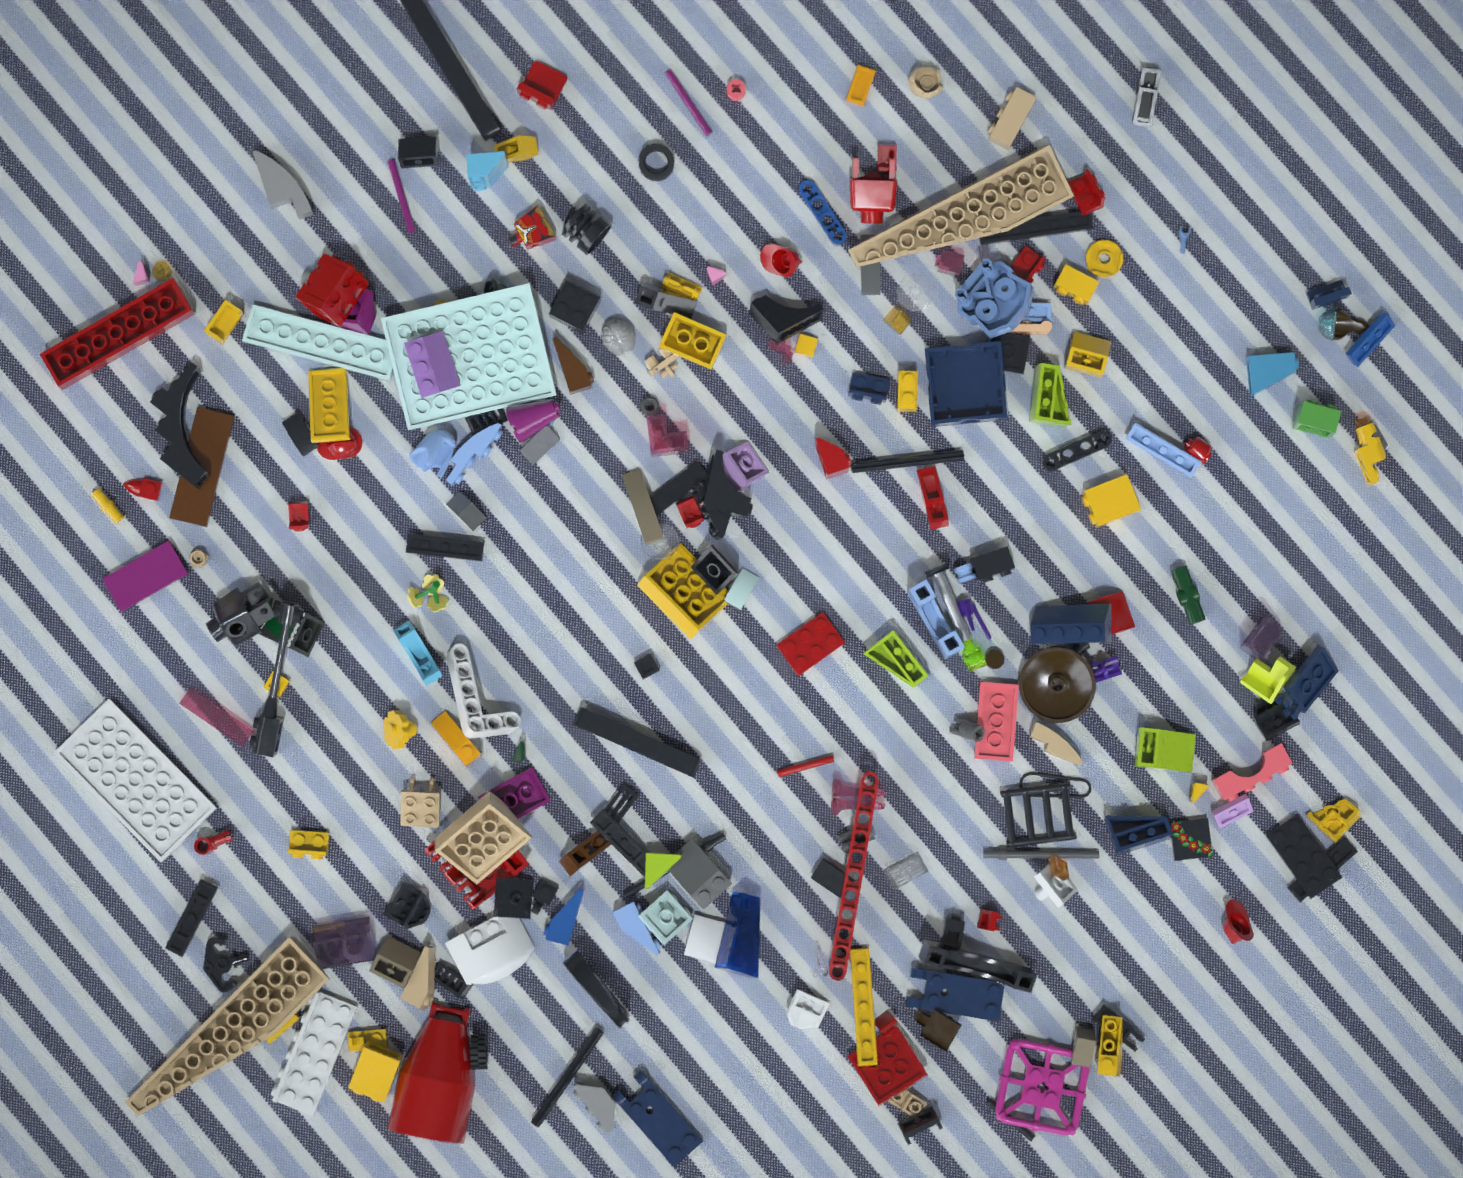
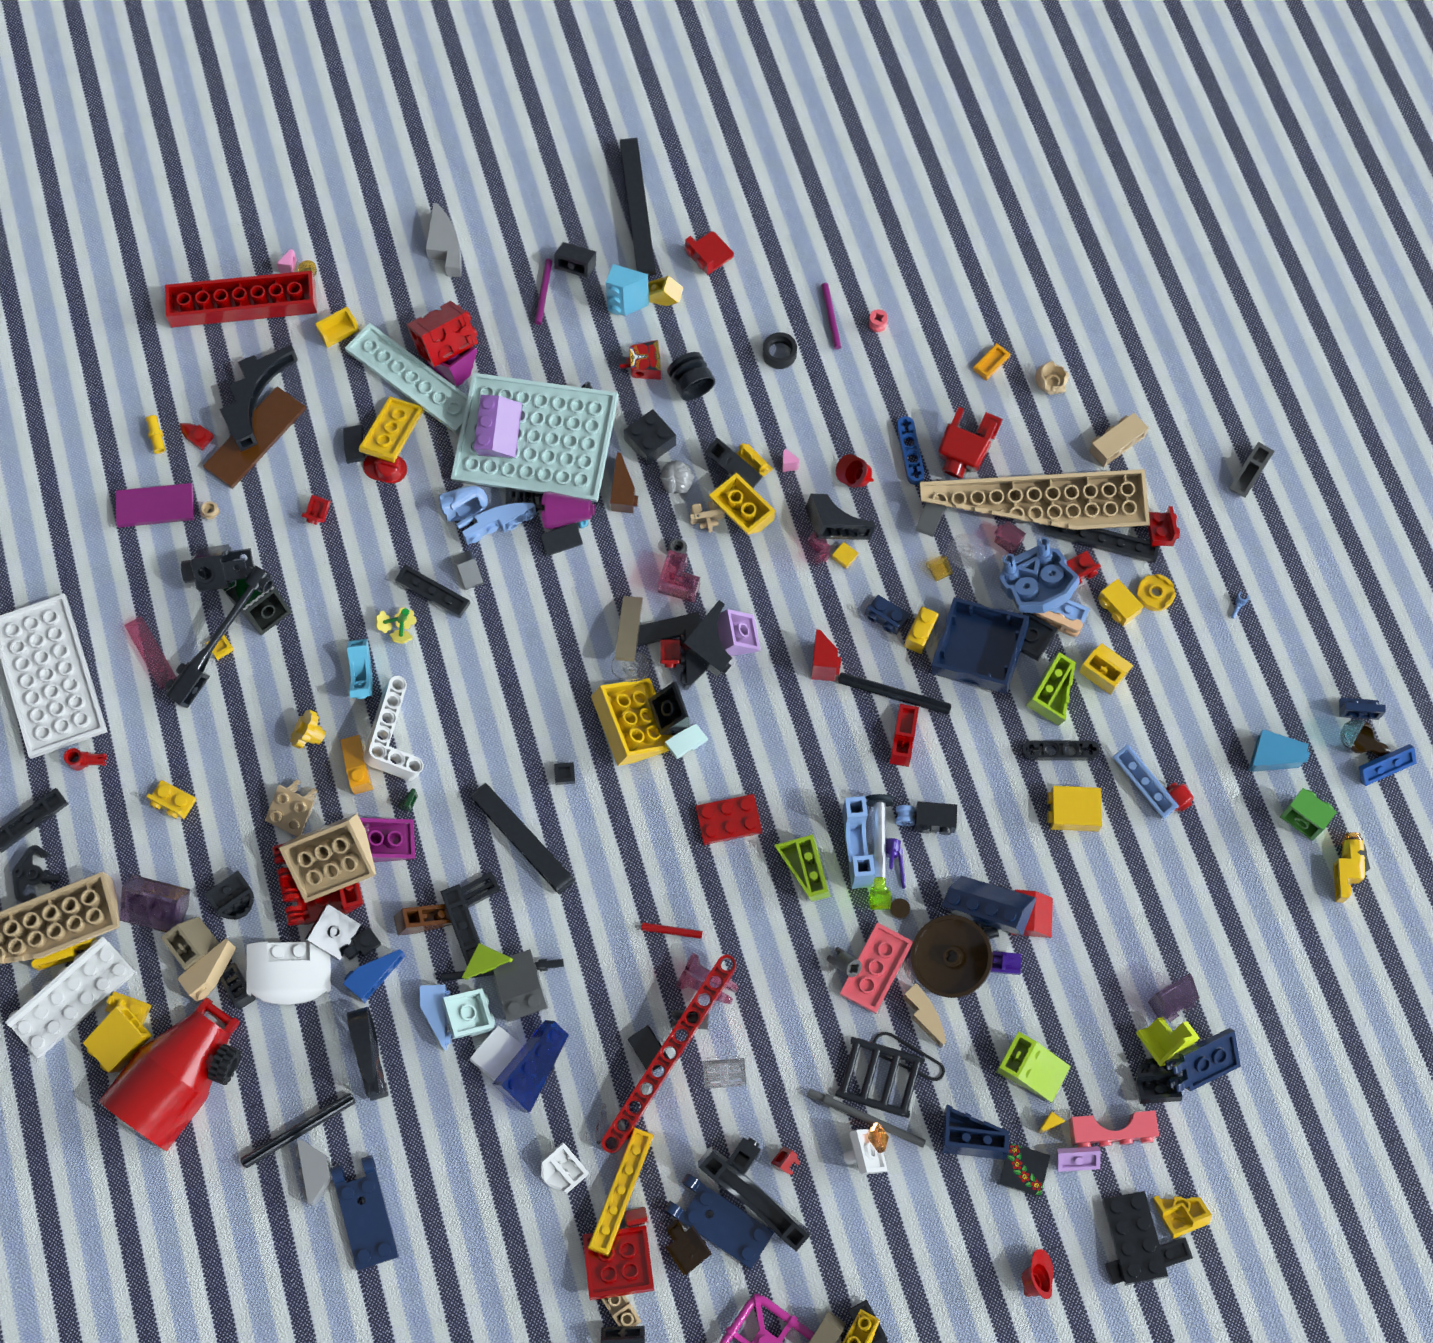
camera: 25 degrees right, 15 degrees down
dark green piece [1170,565,1206,625] -> none

